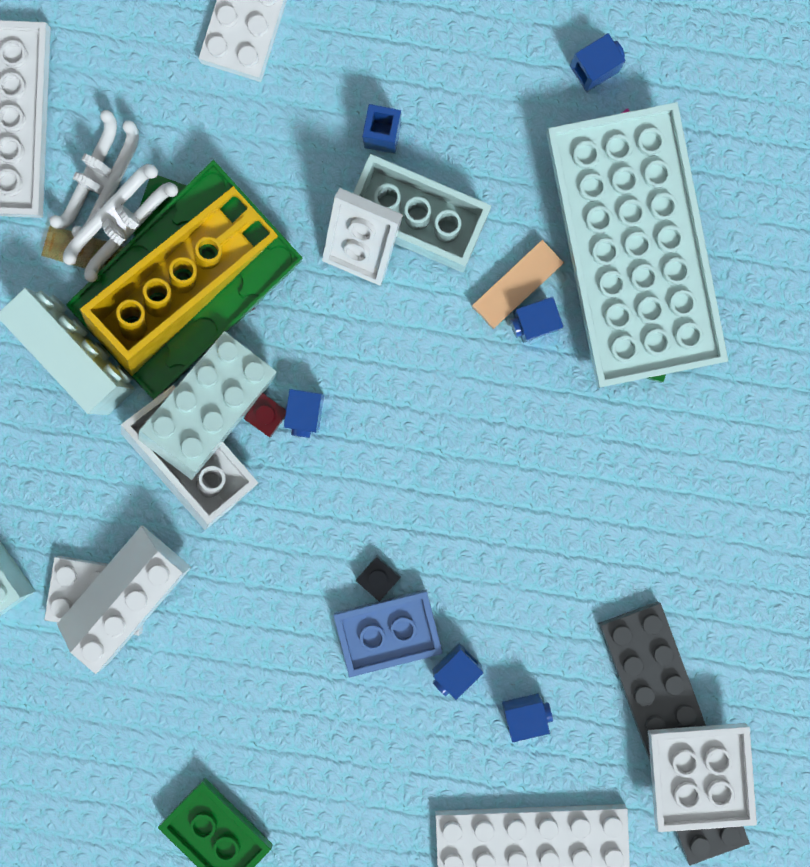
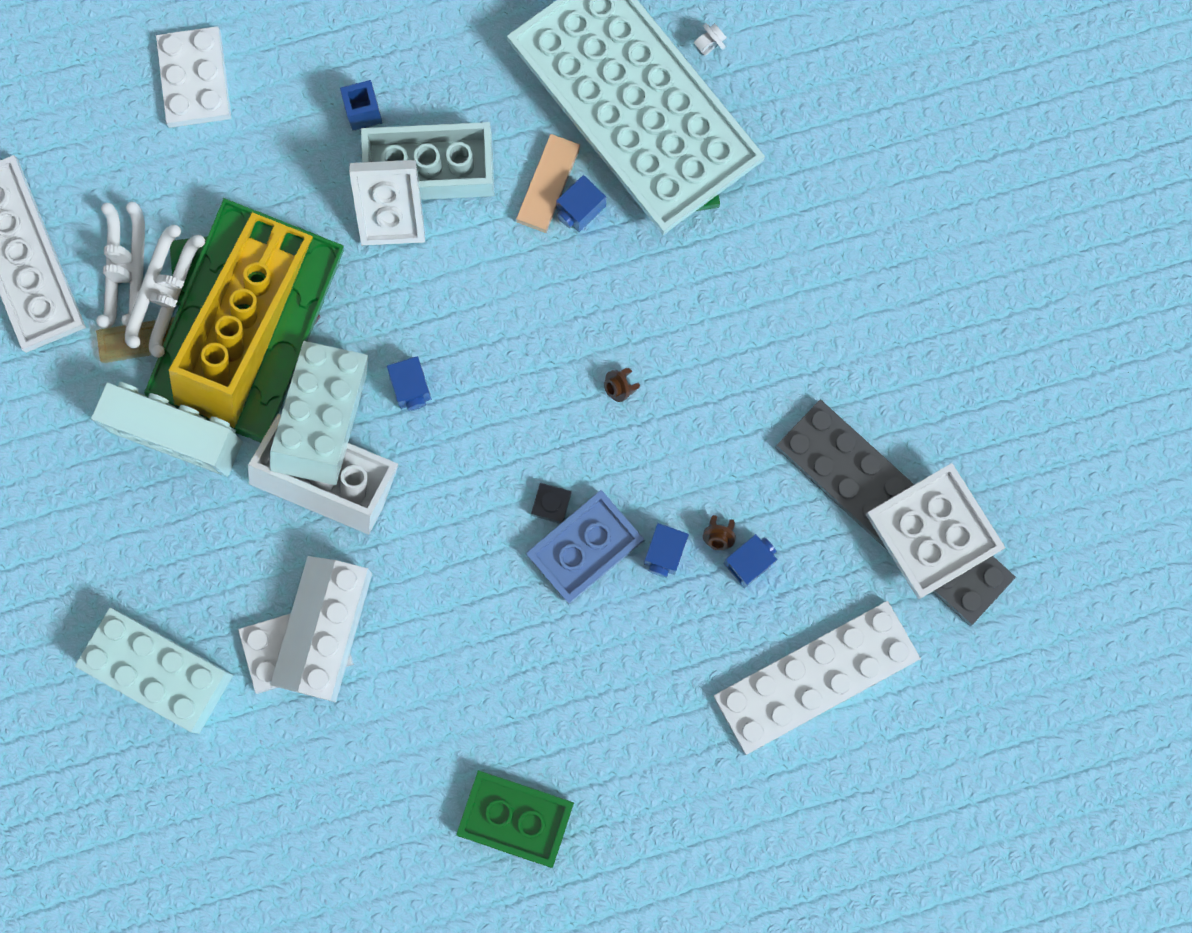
camera: 25 degrees left, 10 degrees down
dark red plate [244,393,286,437] -> none
none -> reddish brown plate [604,368,640,402]
none -> white plate [694,23,727,56]
none -> reddish brown plate [703,515,736,550]

